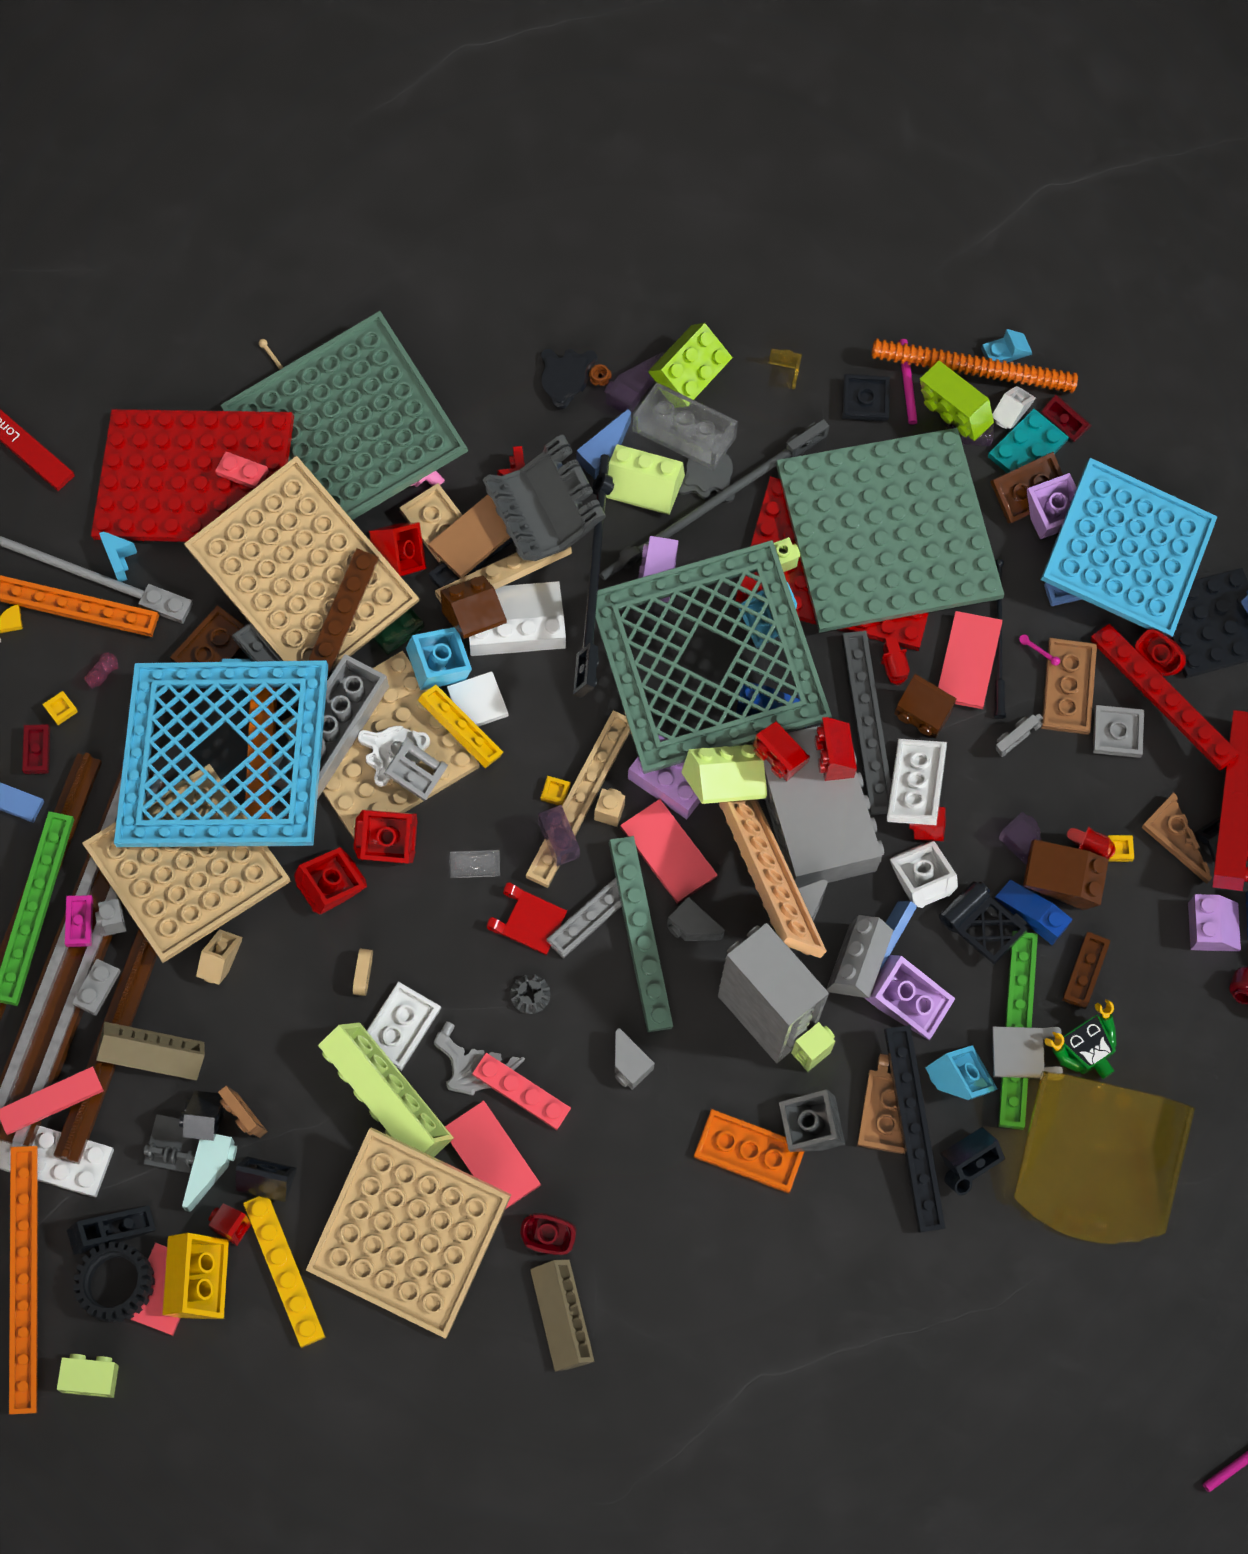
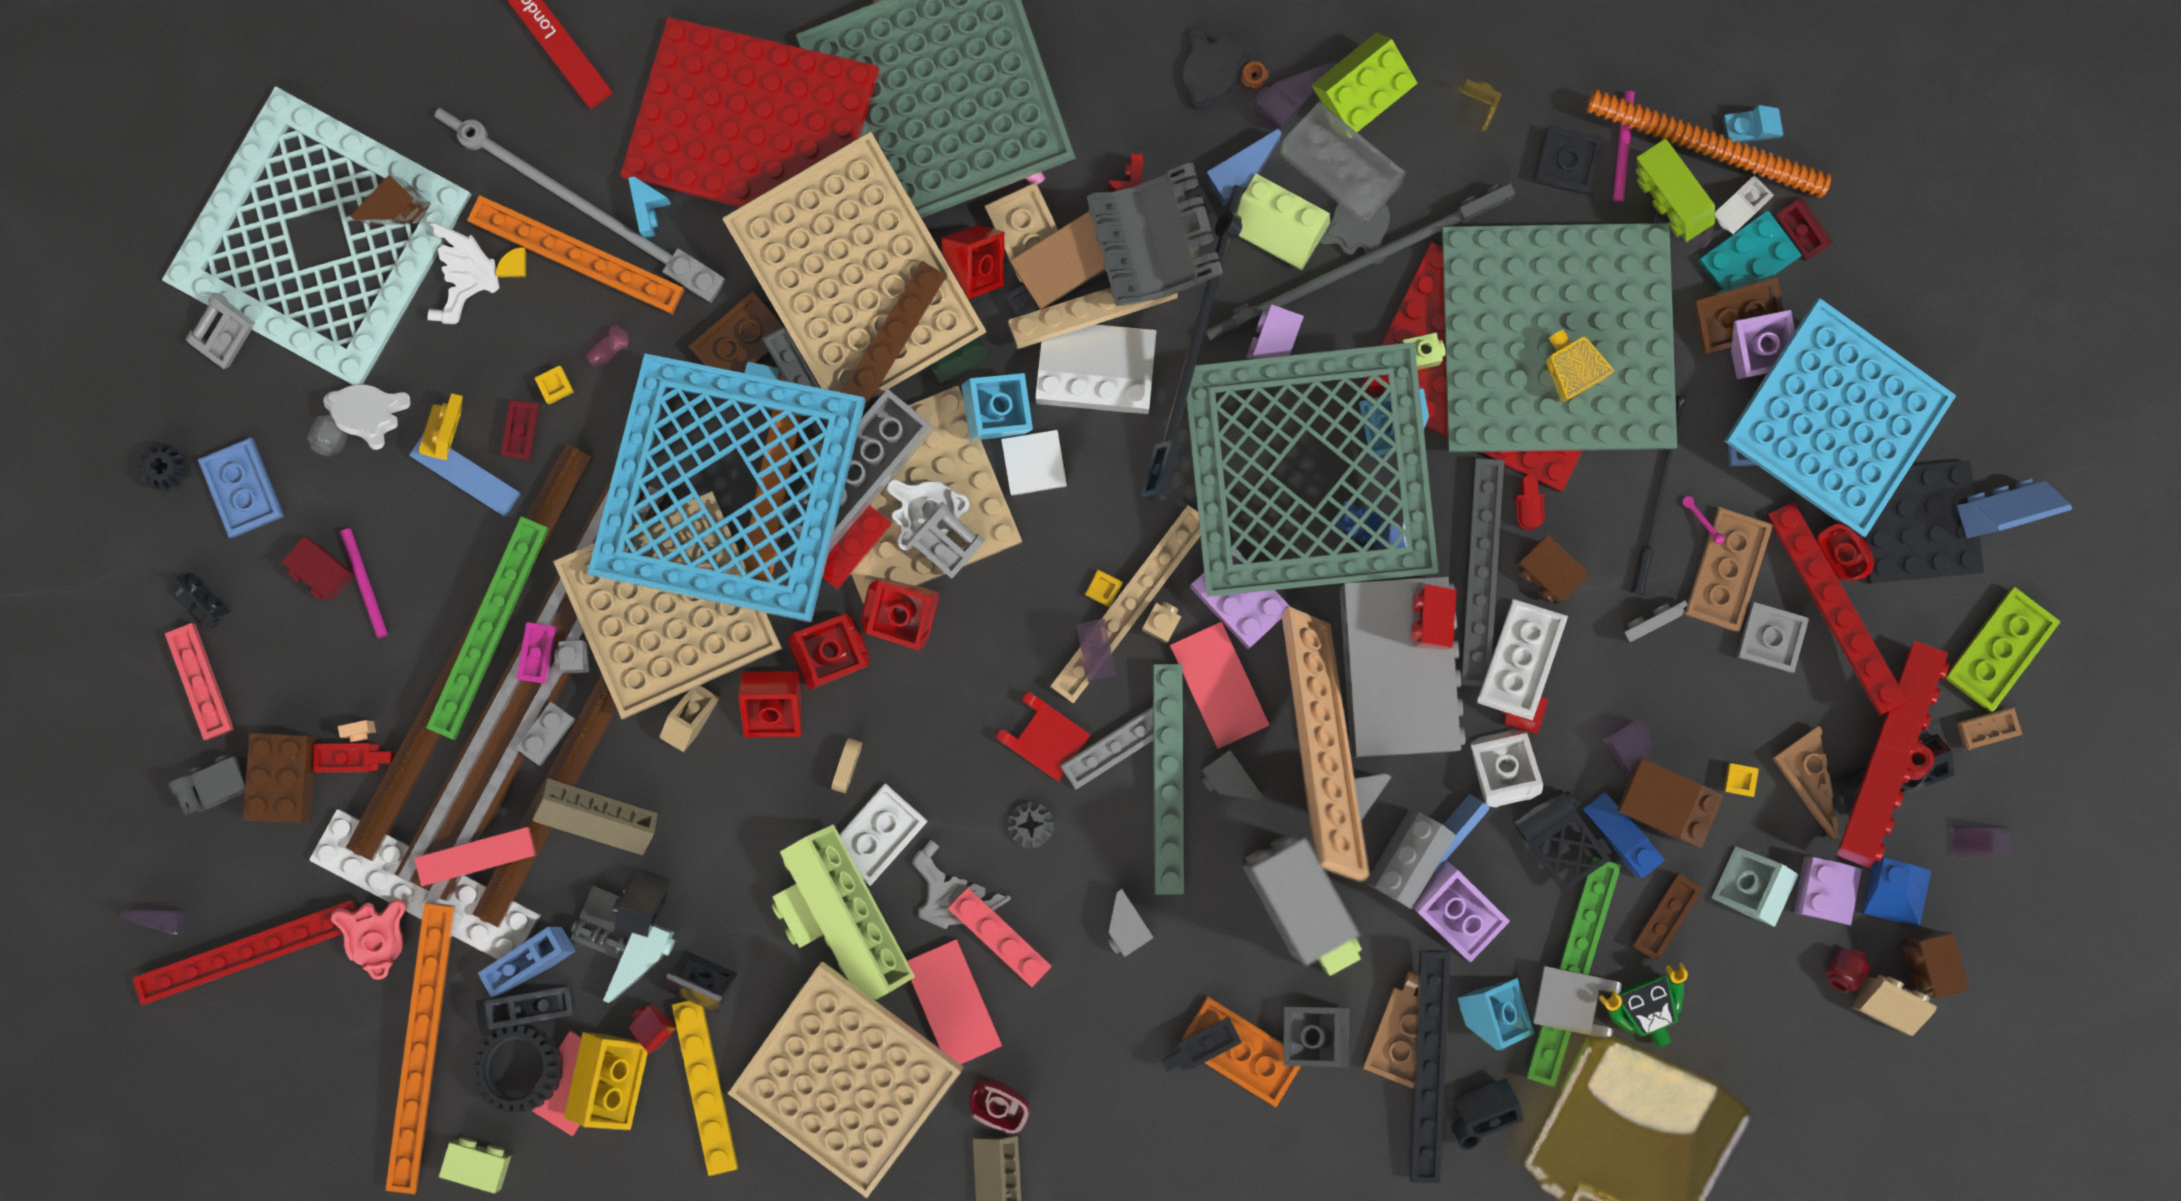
camera: 15 degrees right, 15 degrees up
coral plate [215,452,269,489] -> none
medium nougat plate [218,1086,268,1138] -> none
yellow plate [418,684,503,768] -> none
reddish brown slope [440,575,507,639] -> none
clear plate [450,850,500,878] -> none
yellowish green slope [681,745,767,804] -> none
red slope [753,721,810,781] -> none
coral tile [938,611,1003,709] -> none
red arm [1067,827,1116,859] -> none
none -> medium blue slope [478,927,576,998]
none -> red slope [739,671,802,737]
none -> yellowish green brick [772,884,824,948]
none -> red plate [822,505,892,590]
none -> black hinge [1161,1016,1242,1072]
none -> yellow torso [1546,329,1615,403]
none -> light aqua slope [1712,846,1798,927]

